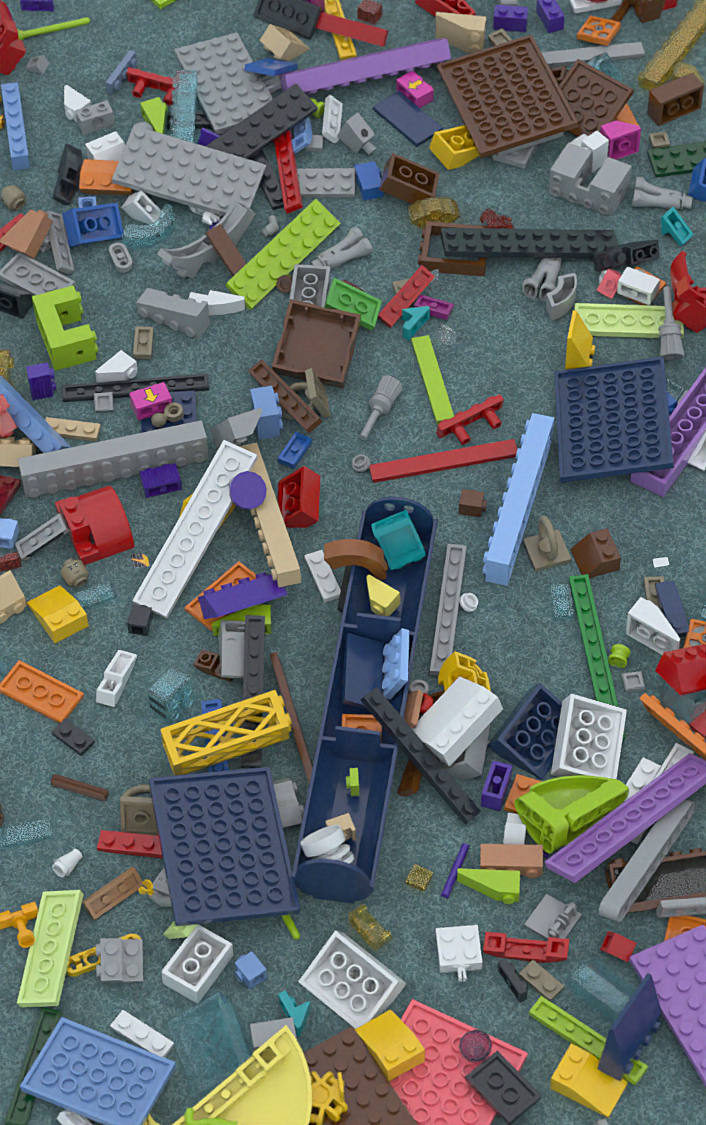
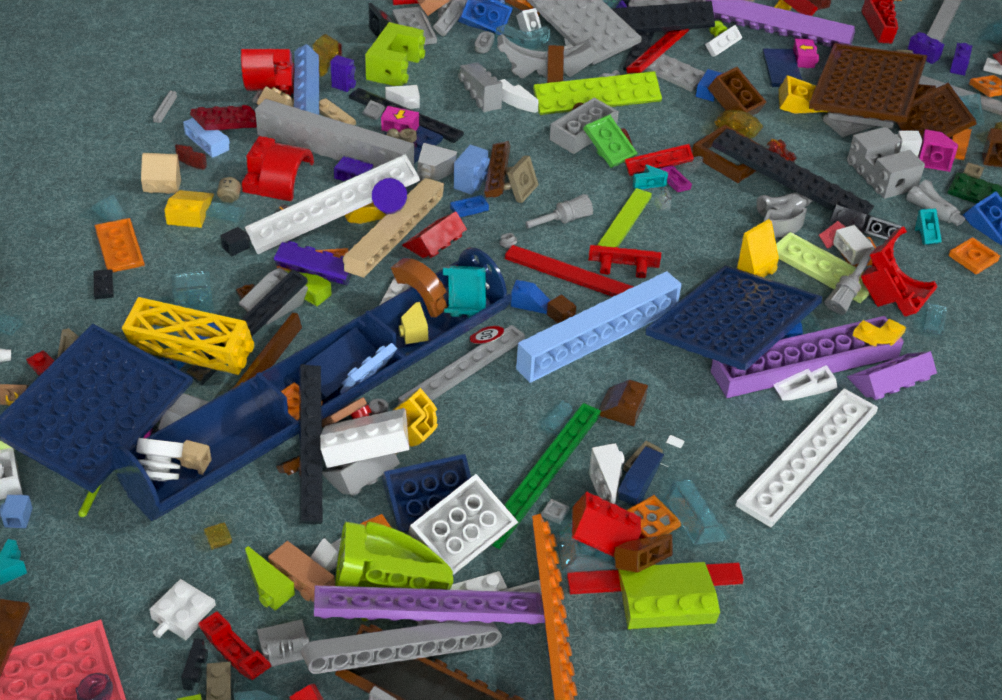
camera: 35 degrees right, 10 degrees down
light grey plate [15,513,70,560] -> none
reddish brown axle [51,774,109,801] -> none
white slope [96,650,137,707] -> none
dark tan plate [133,327,154,359] -> none
reddish brown tile [272,299,362,389] -> none
medium blue slope [292,117,312,153] -> none
white slope [298,931,407,1029] -> none
light grey tile [305,135,324,152] -> none
light grey piece [311,227,373,270] -> none
light grey torso [337,113,376,155] -> none
lime plate [346,768,359,796] -> none
clear yellow hinge [348,904,392,951] -> none
yellow slope [355,1009,425,1081] -> none
tan slope [436,12,486,53] -> none
dark purple bar [441,843,470,898] -> none
white plate [459,593,478,612] -> none
dark purple brick [481,761,512,812] -> none
dark tan tile [523,515,571,572] -> none
lime wheel [608,644,631,668] -> none
none -> sticker [470,326,504,344]
none -> blue slope [511,280,551,314]

